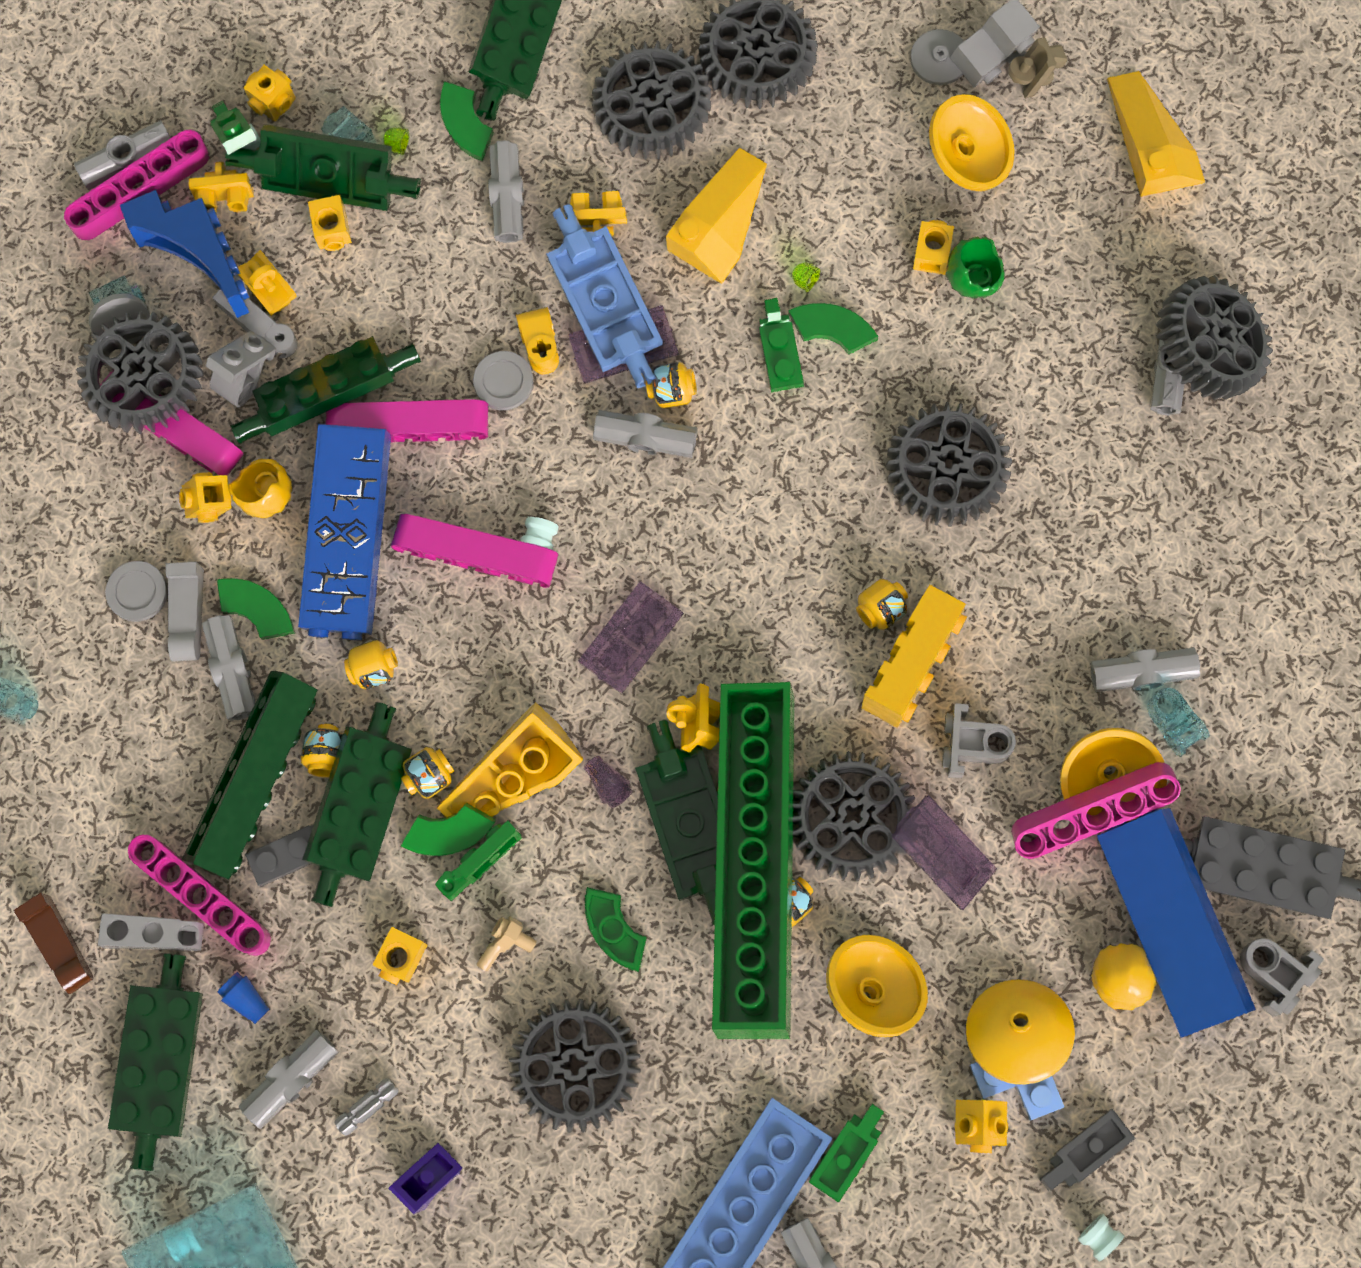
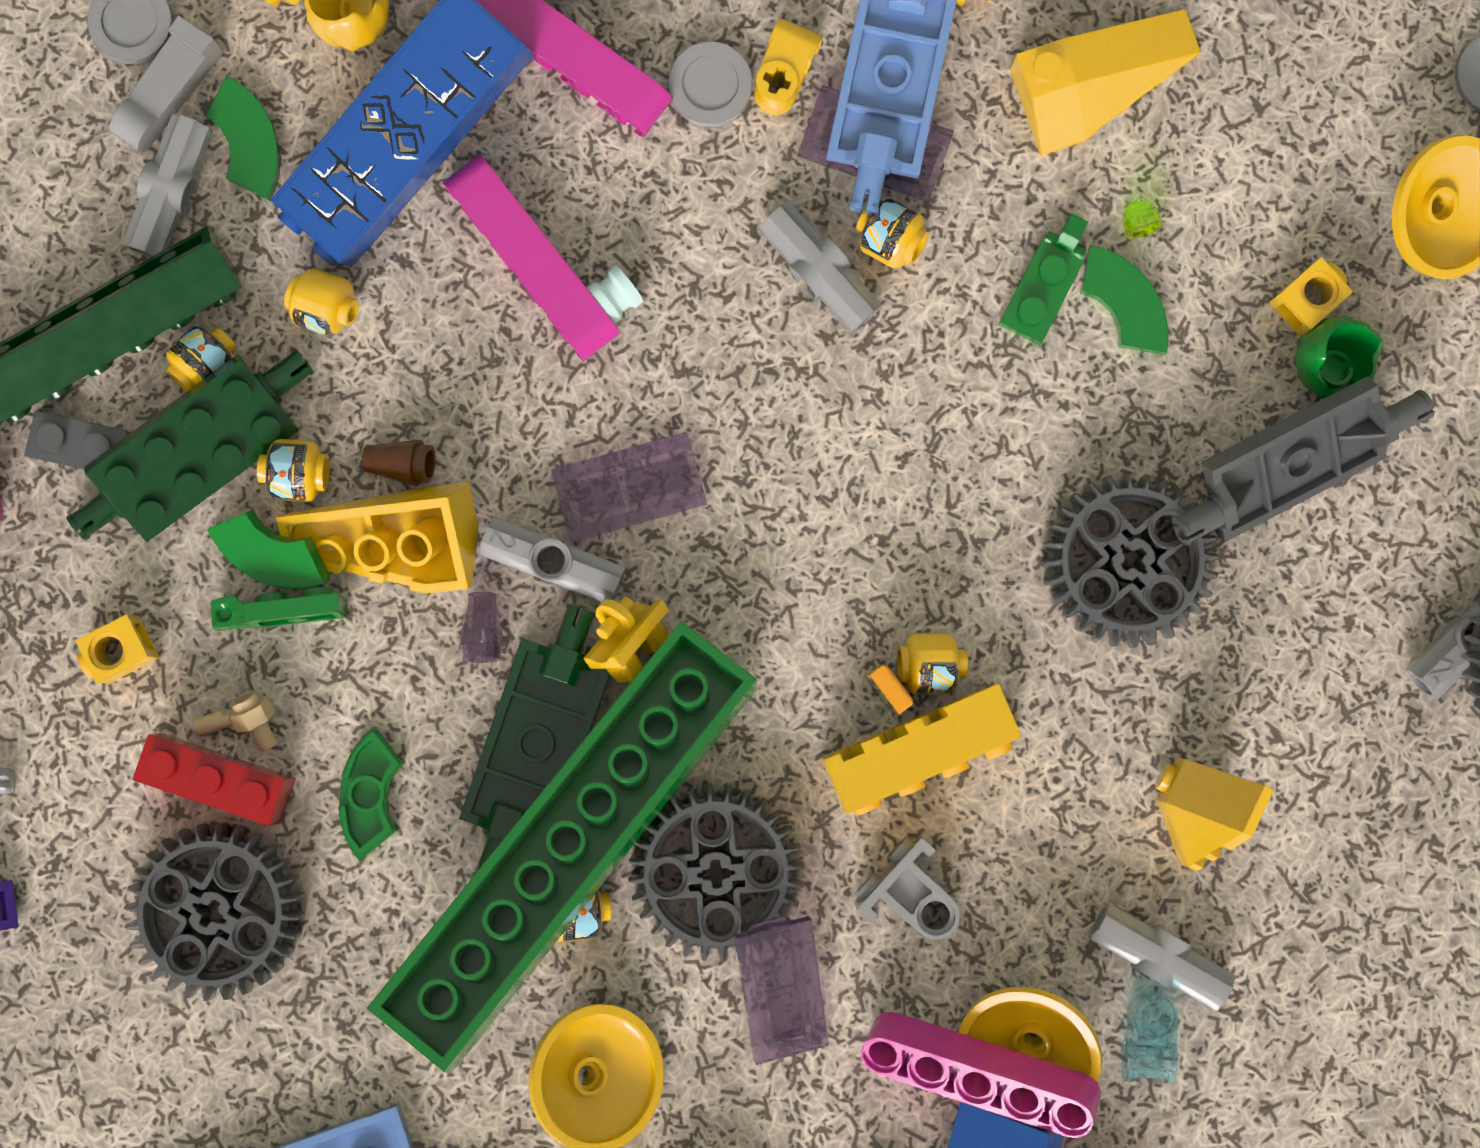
camera: 30 degrees right, 10 degrees up
none -> red brick [132,733,296,826]
none -> reddish brown cone [362,439,436,486]
none -> light grey piece [478,516,626,602]
none -> light orange tile [865,665,914,714]
none -> yellow wedge [1155,758,1274,871]
none -> dark grey plate [1172,377,1435,545]

